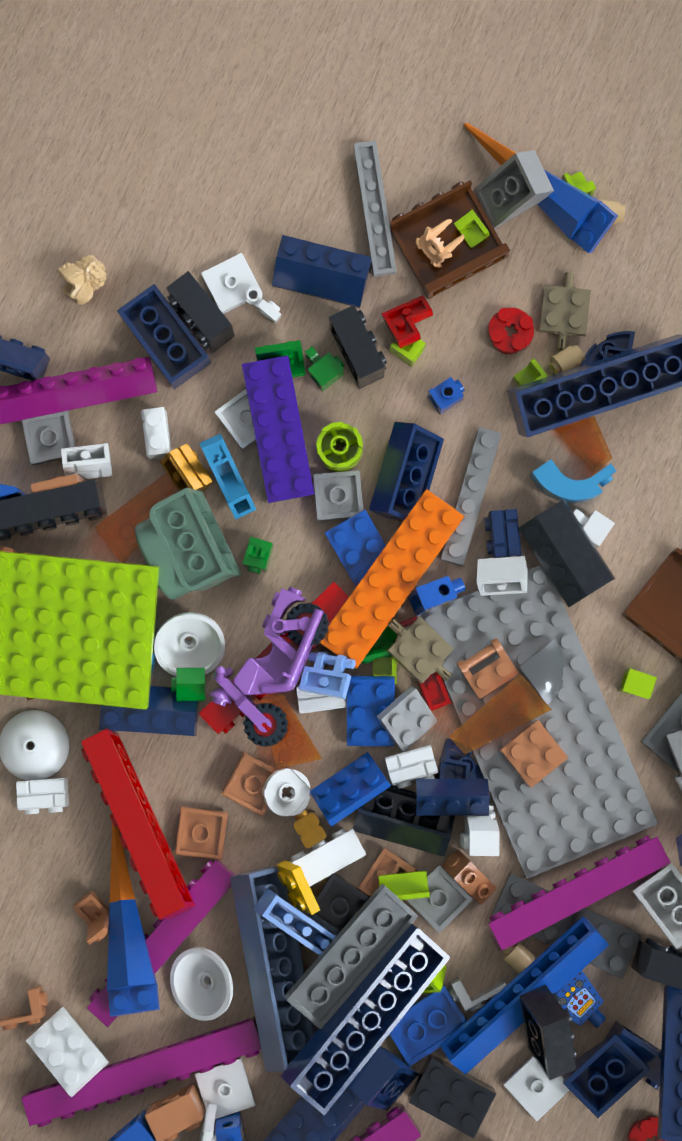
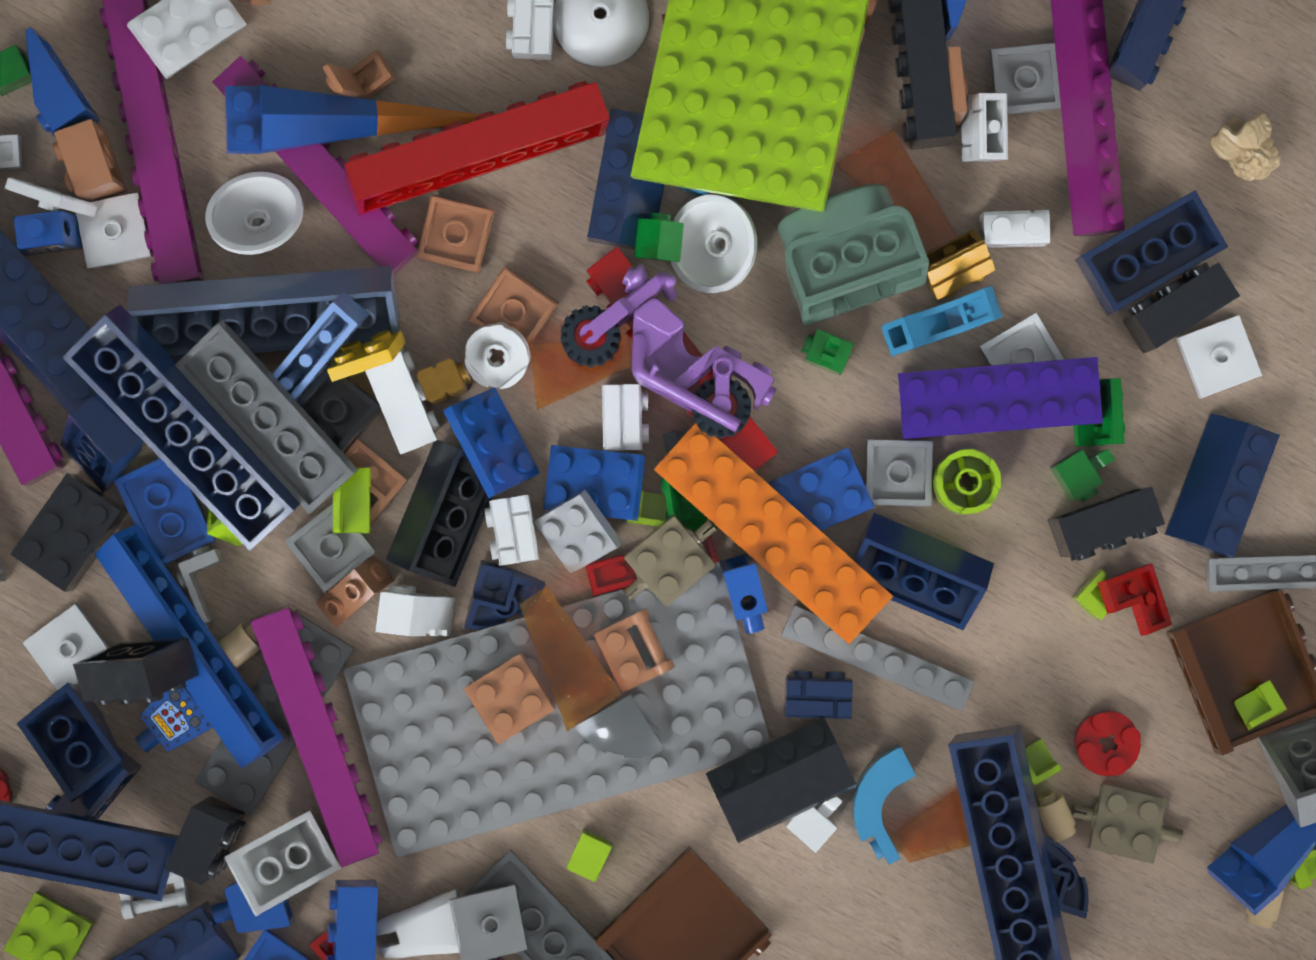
camera: 90 degrees right, 5 degrees up
white plate [244,286,281,324] -> none
light blue plate [299,651,355,699] -> none
light nougat piece [416,219,464,268] -> none
dark blue brick [416,779,490,816] -> none
blue brick [427,377,465,414] -> none
white brick [477,556,528,596] -> none

